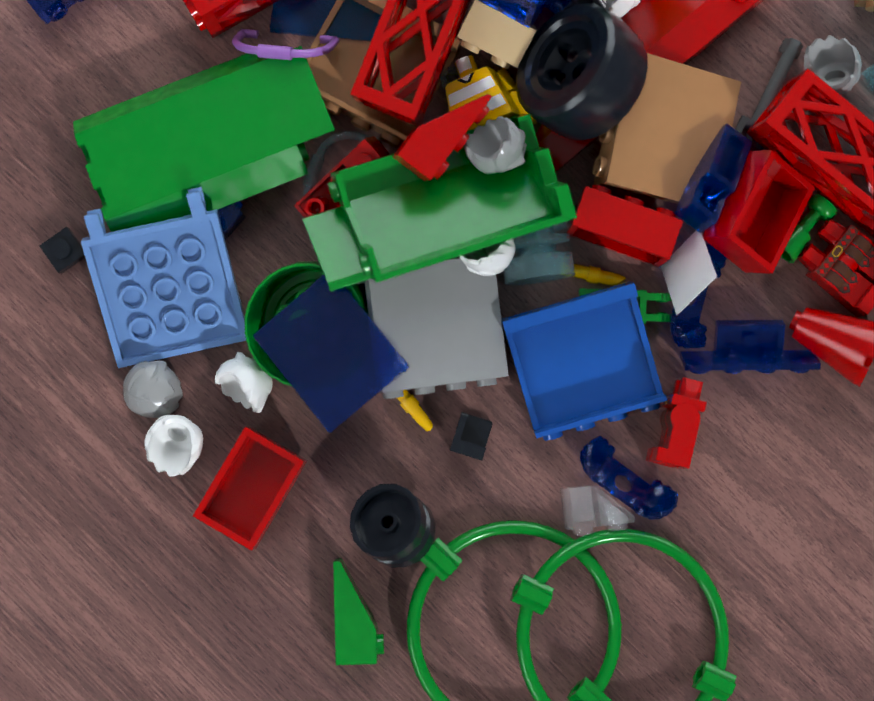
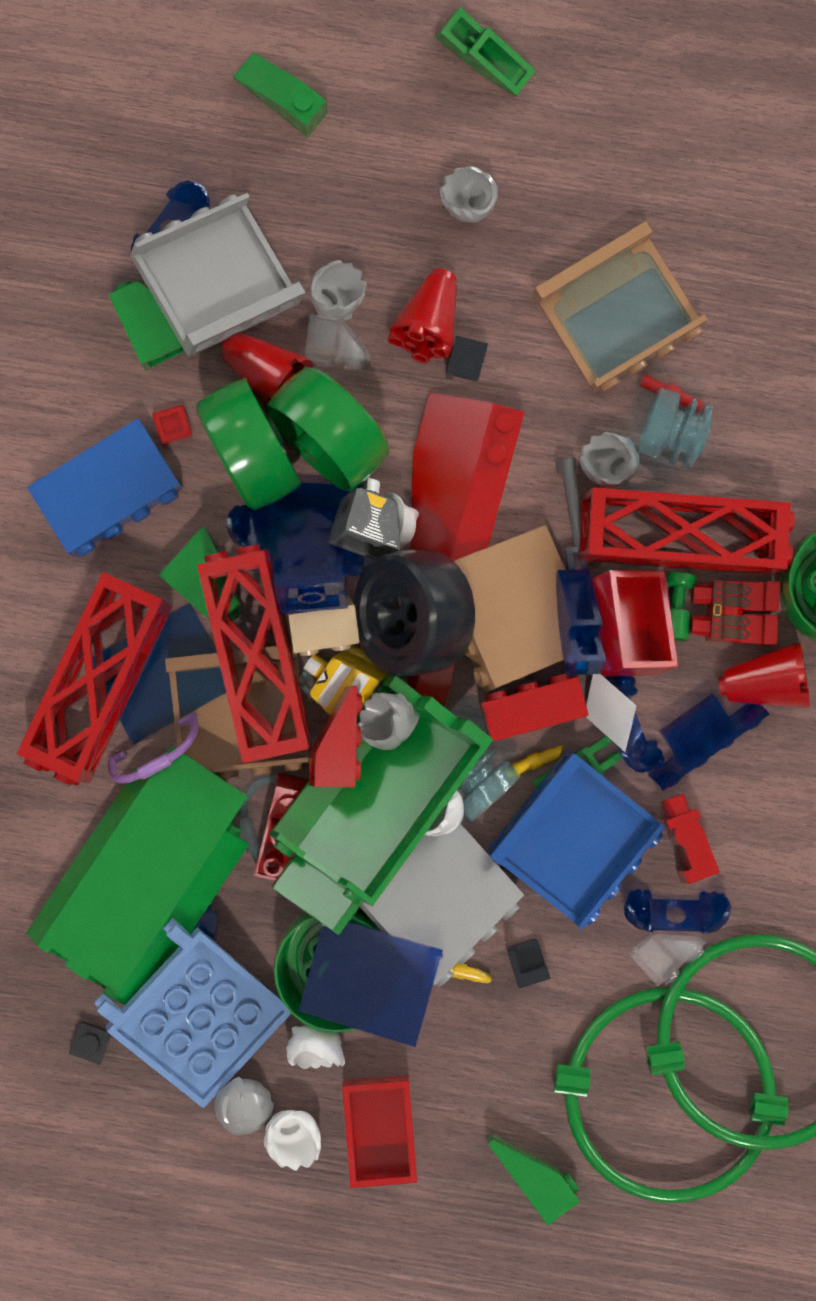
camera: 30 degrees left, 0 degrees up
black wheel [350,484,436,568] -> none

